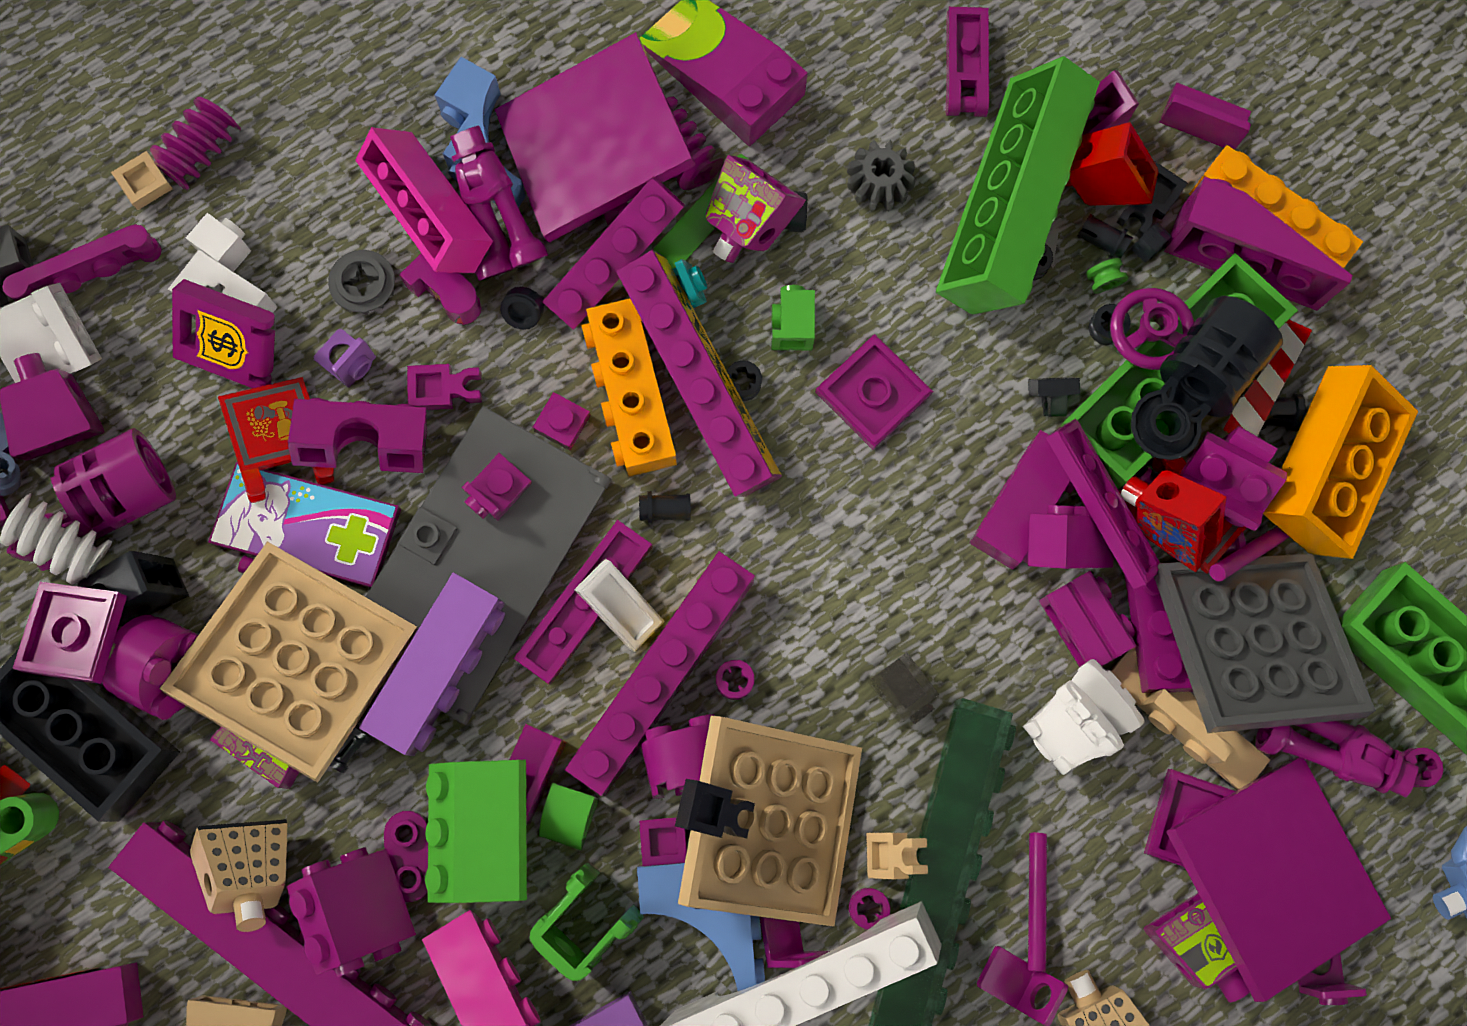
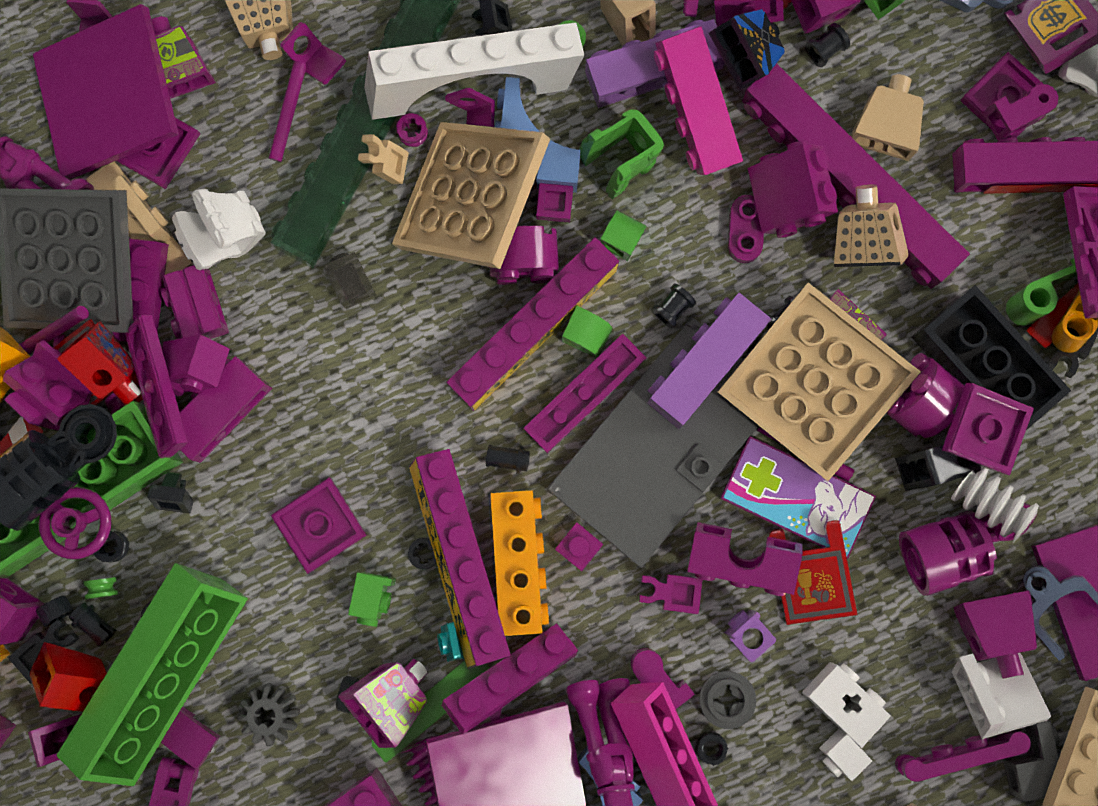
camera: 165 degrees left, 5 degrees up
magenta container [172,279,275,388] -> none
bright green slope [425,760,527,903] -> none
magenta bracket [461,453,532,521] -> none
black tile [500,286,545,330] -> none
magenta panel [509,724,567,824] -> none
white tile [574,559,665,652] -> none
black plate [675,779,755,839] -> none
magenta bush [716,660,754,700] -> none
none -> magenta slope [161,706,221,770]
none -> bright green brick [562,306,613,358]
none -> black bush [651,283,696,329]
none -> black axle [695,731,728,766]

